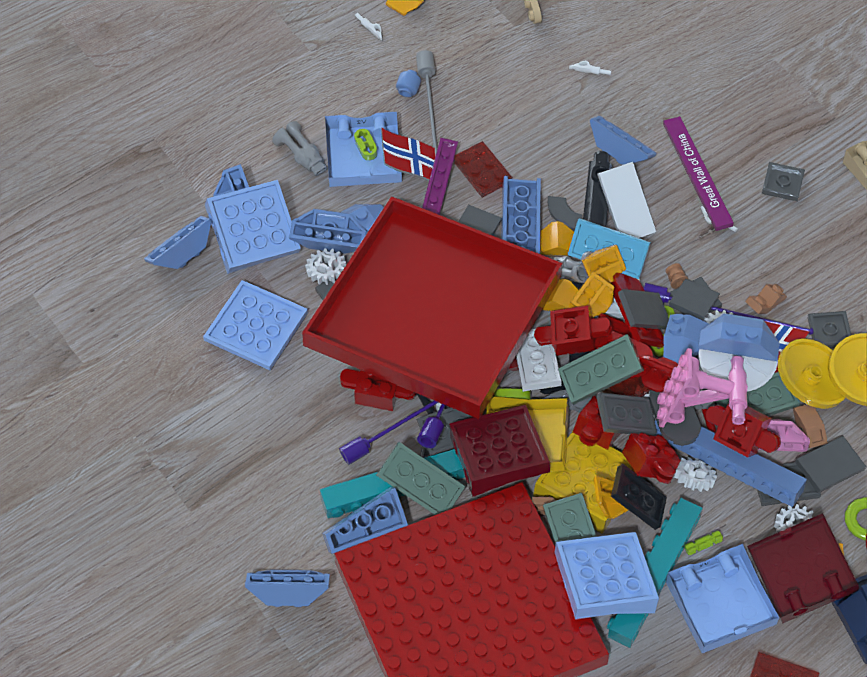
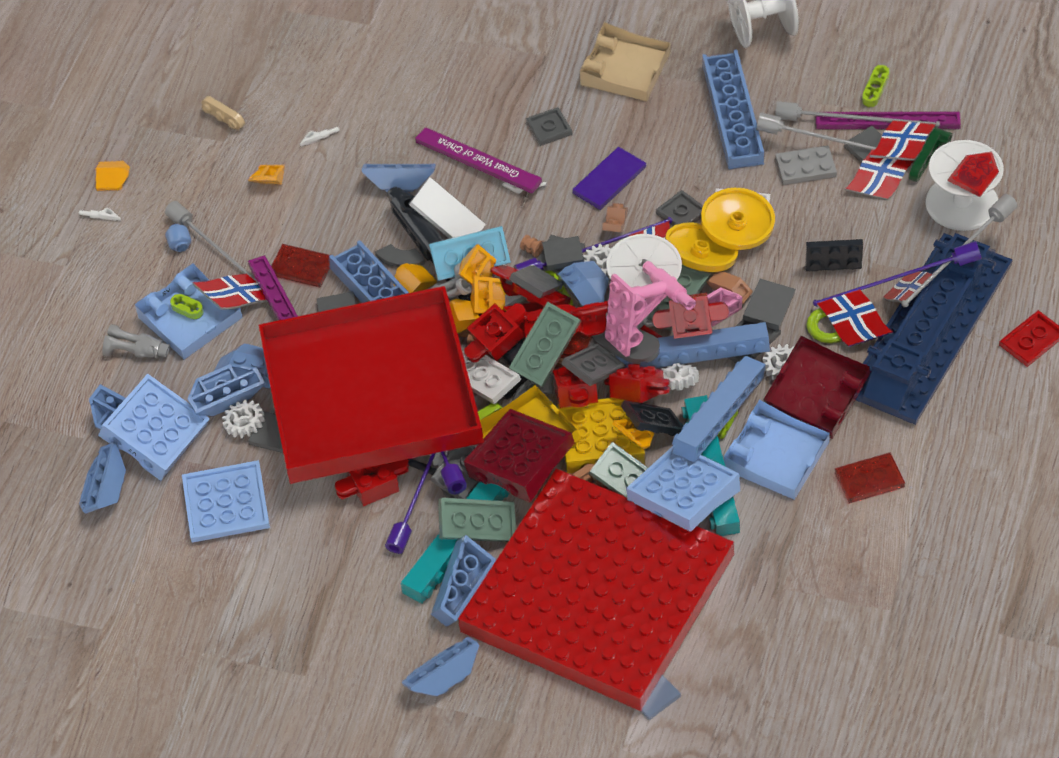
camera: 35 degrees left, 5 degrees down
medium blue wedge [698,313,780,361] -> none
none -> light orange slope [248,165,285,185]
none -> dark purple tile [572,146,646,210]
none -> medium blue brick [672,356,766,462]

